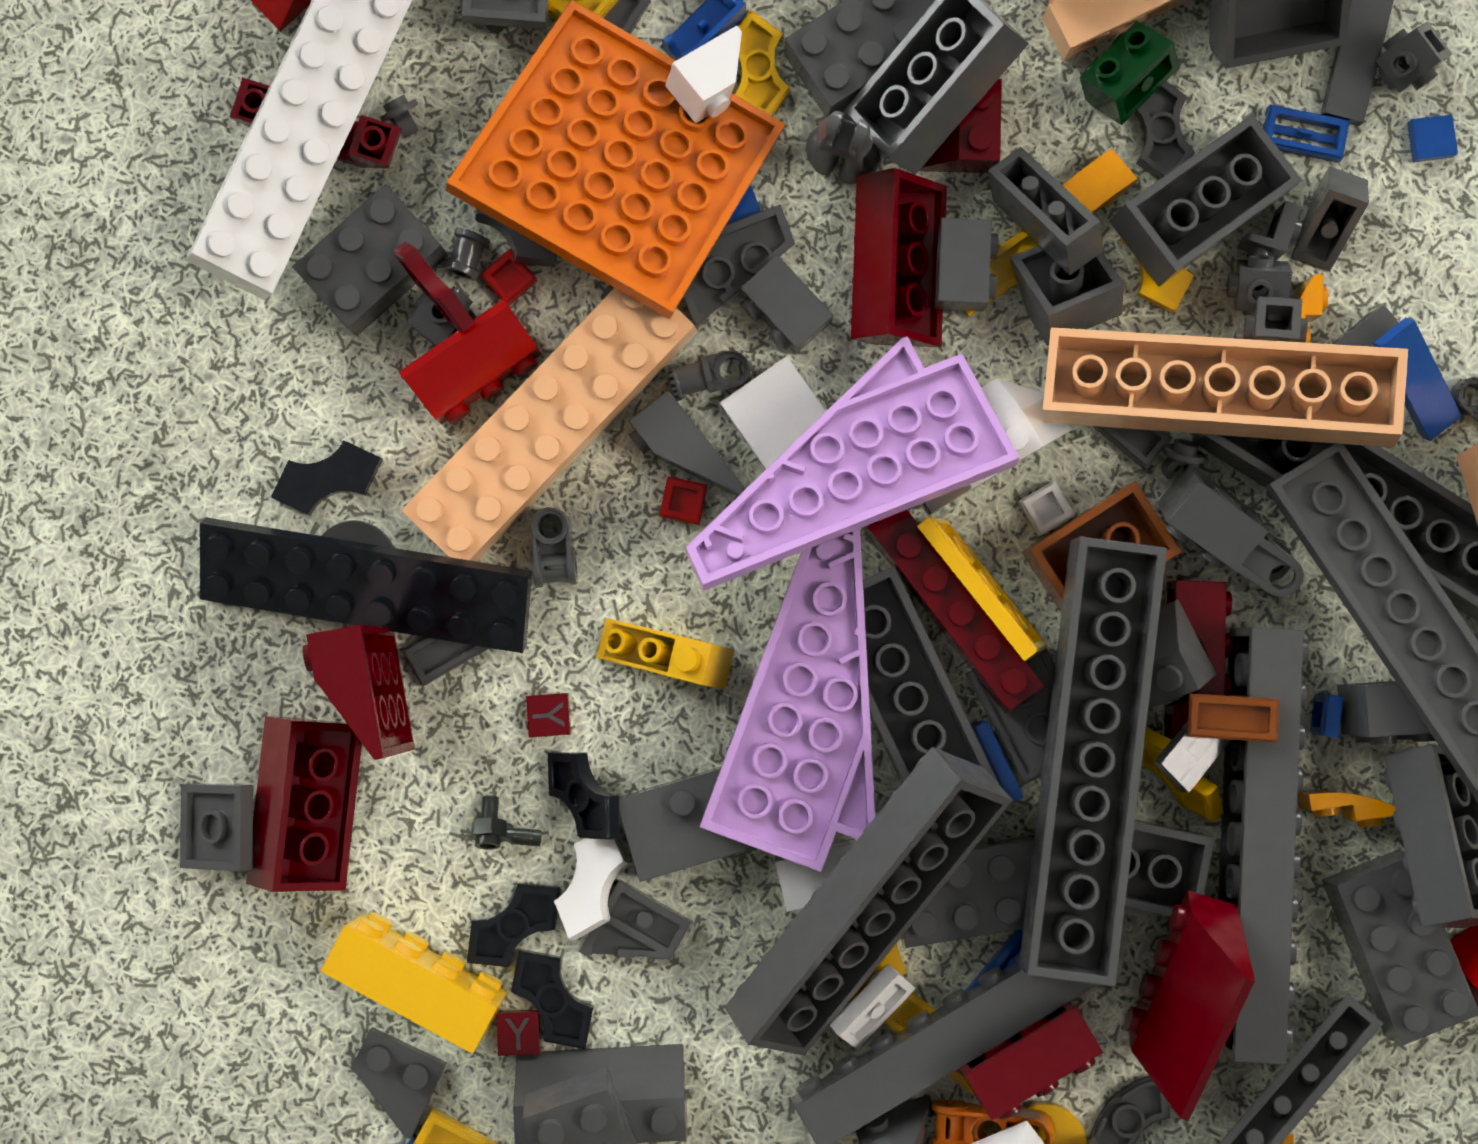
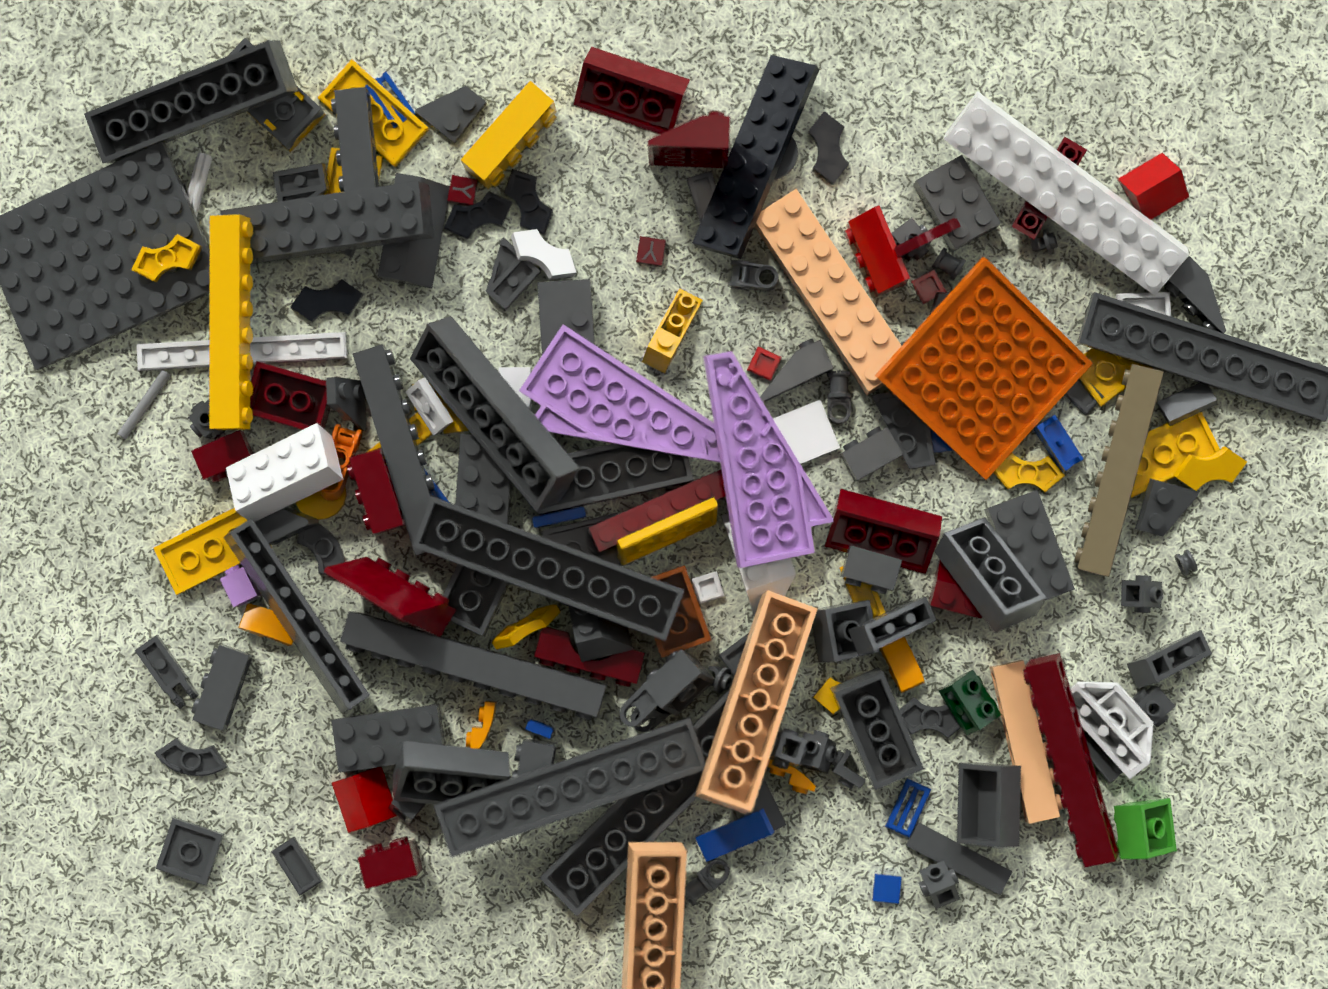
camera: 110 degrees right, 0 degrees up
dark grey plate [180,783,253,872] -> none
pearl dark grey piece [471,795,542,850] -> none
black tile [548,752,620,840] -> none
white slope [665,26,742,123] -> none
dark grey piece [805,111,880,184] -> none
tile [1154,720,1231,793] -> none
dark orange tile [1187,694,1279,743] -> none
dark grey slope [1291,166,1369,272] -> none

